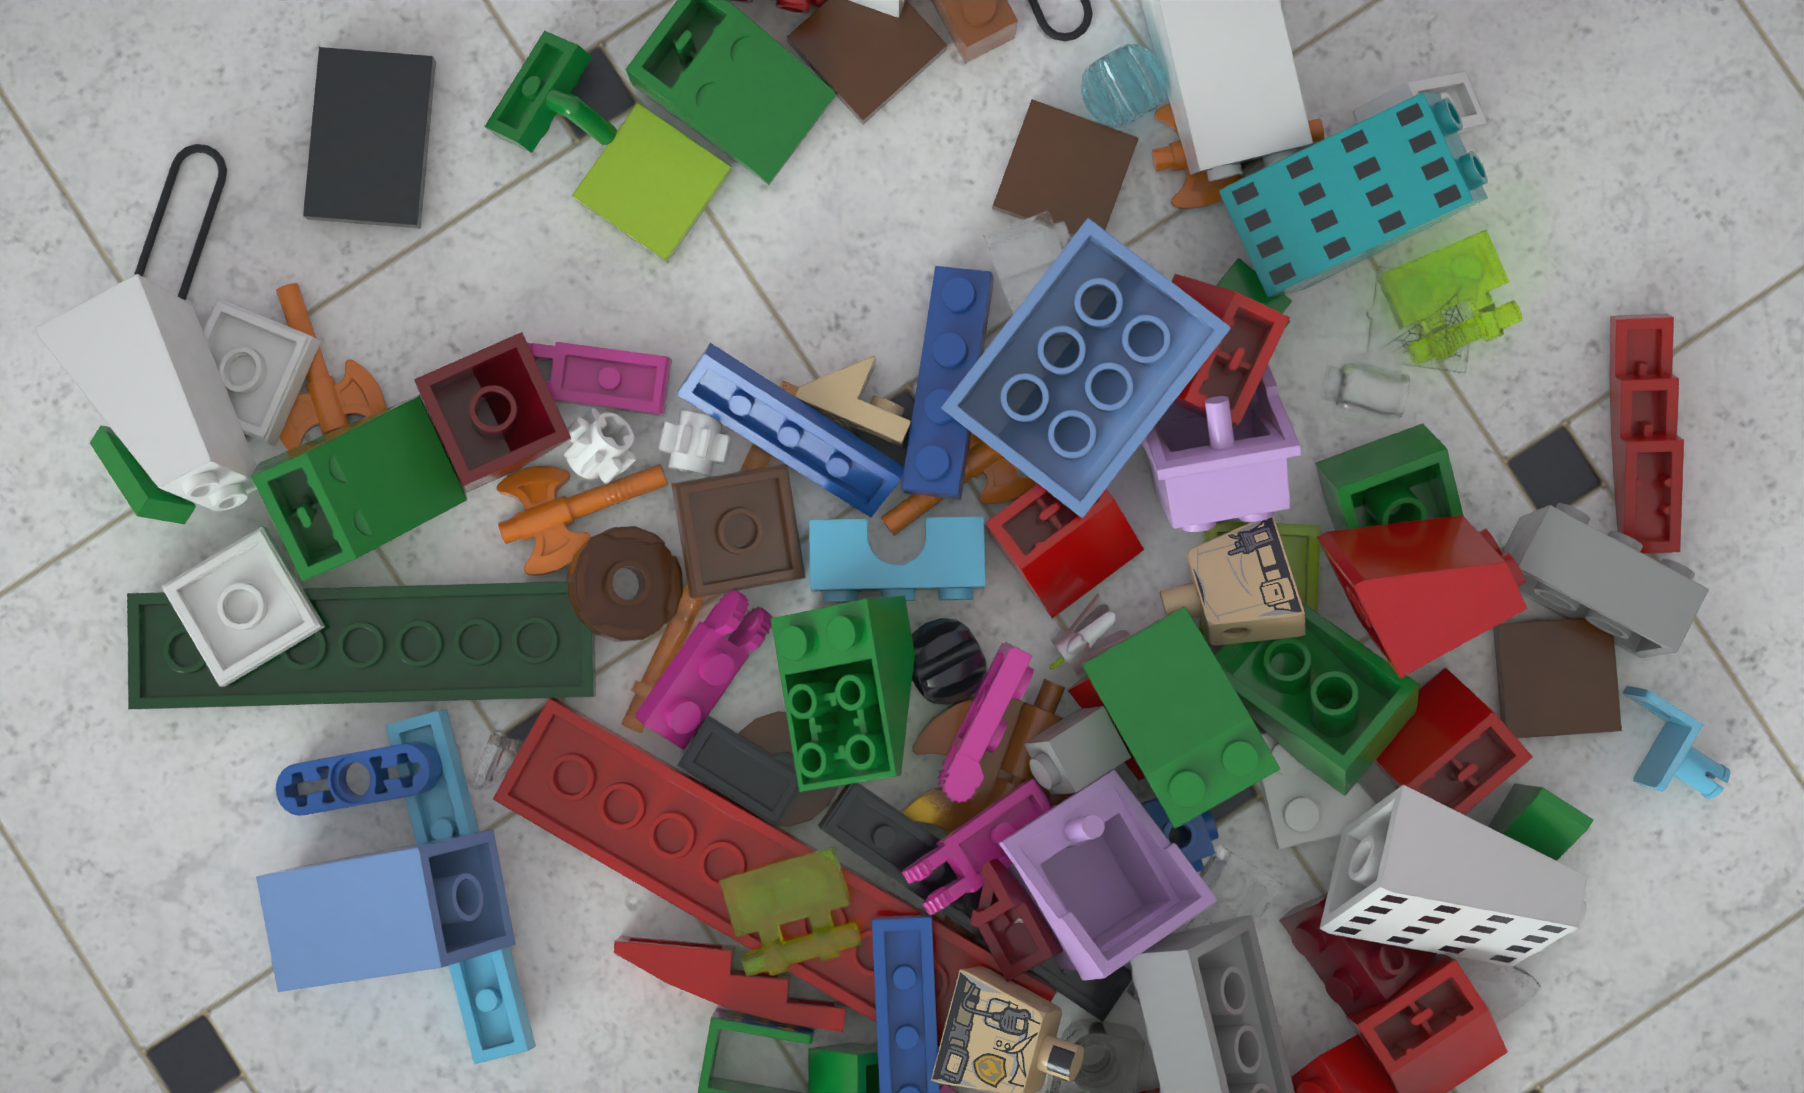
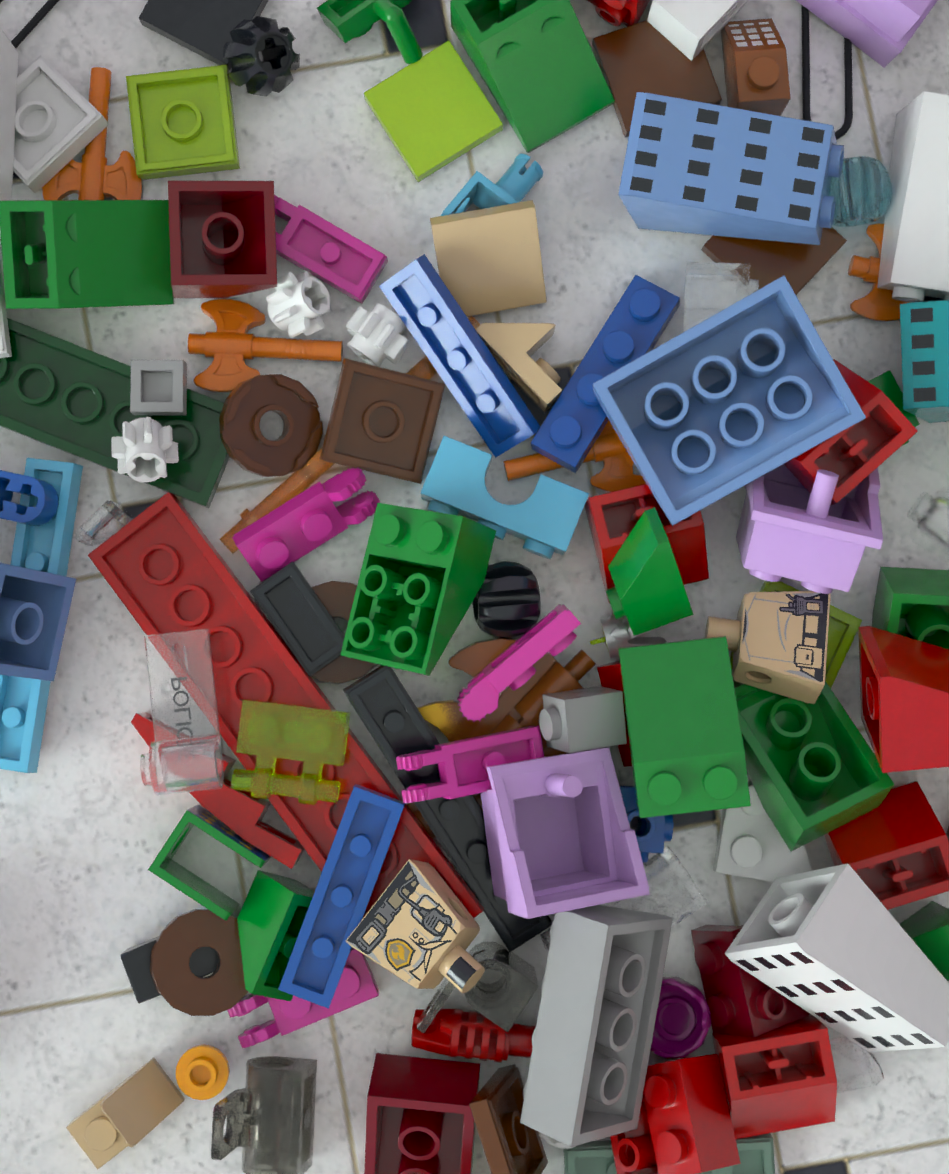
camera: 20 degrees right, 0 degrees up
dark red slope [970,858,1063,982] -> none
none -> white gear [111,417,179,483]
none -> lime tile [126,65,240,180]
none -> light grey plate [130,360,187,415]
none -> clear door [140,629,224,796]
none -> black piece [223,16,300,97]
none -> tan tile [430,200,547,316]
none -> medium azure bracket [441,154,543,216]
none -> green slope [605,507,694,636]
none -> medium blue slope [618,92,844,245]
none -> magenta hair [650,977,711,1059]

